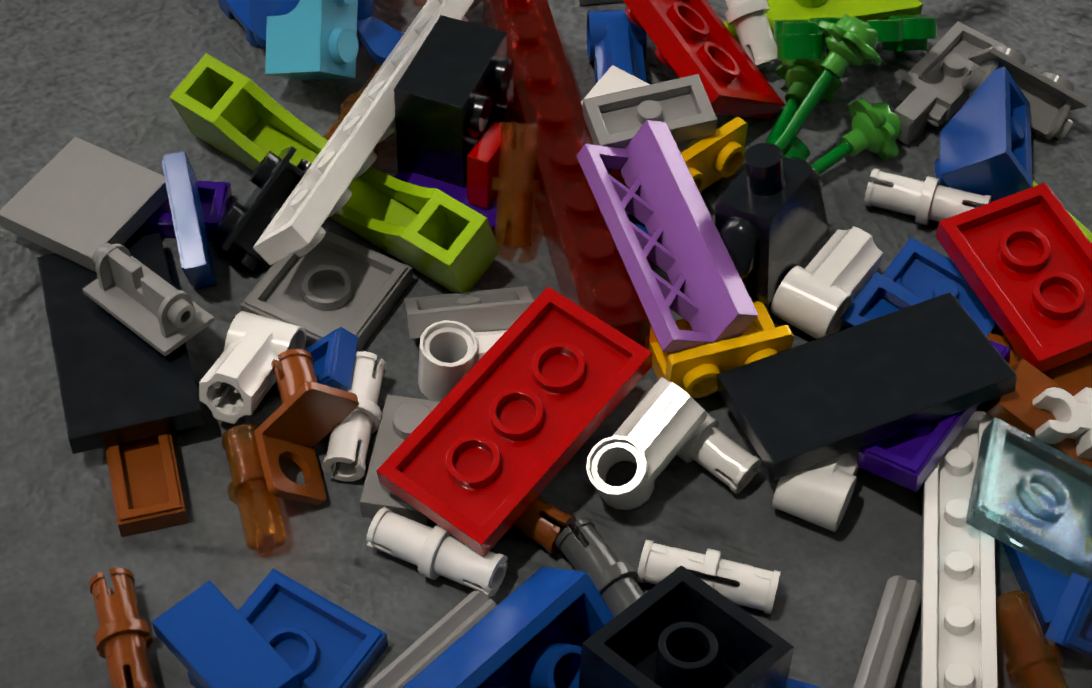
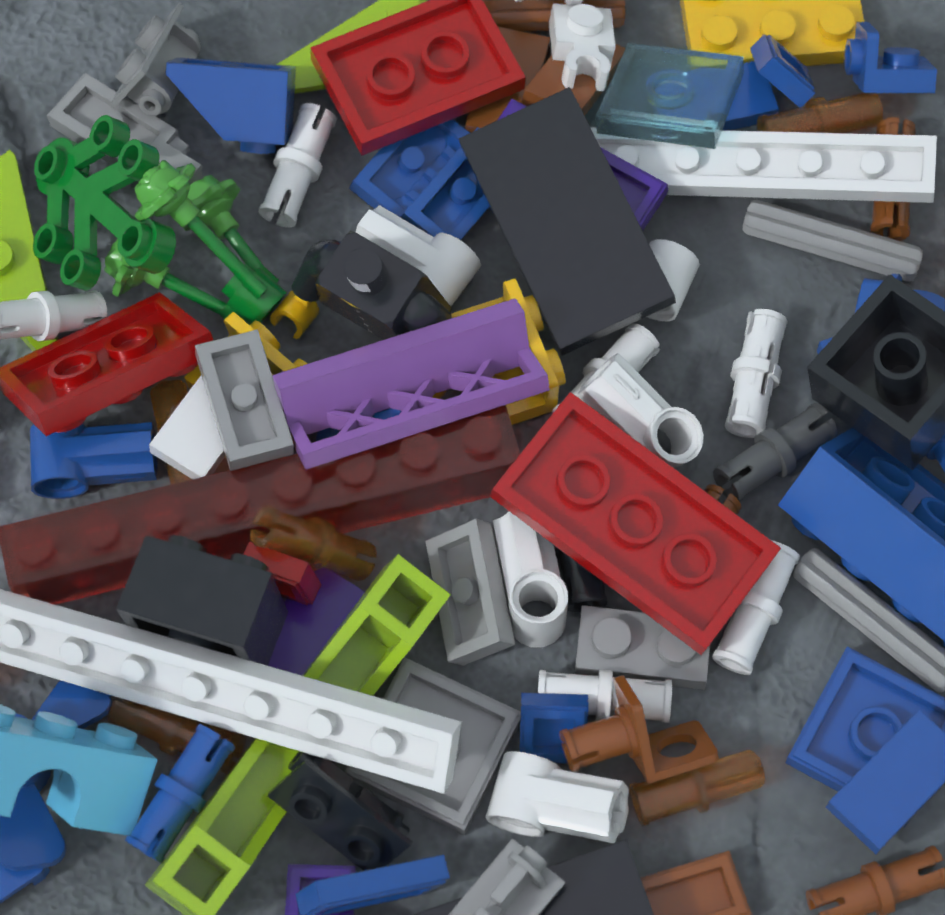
camera: 90 degrees left, 15 degrees up
none -> blue pin [124,724,236,864]

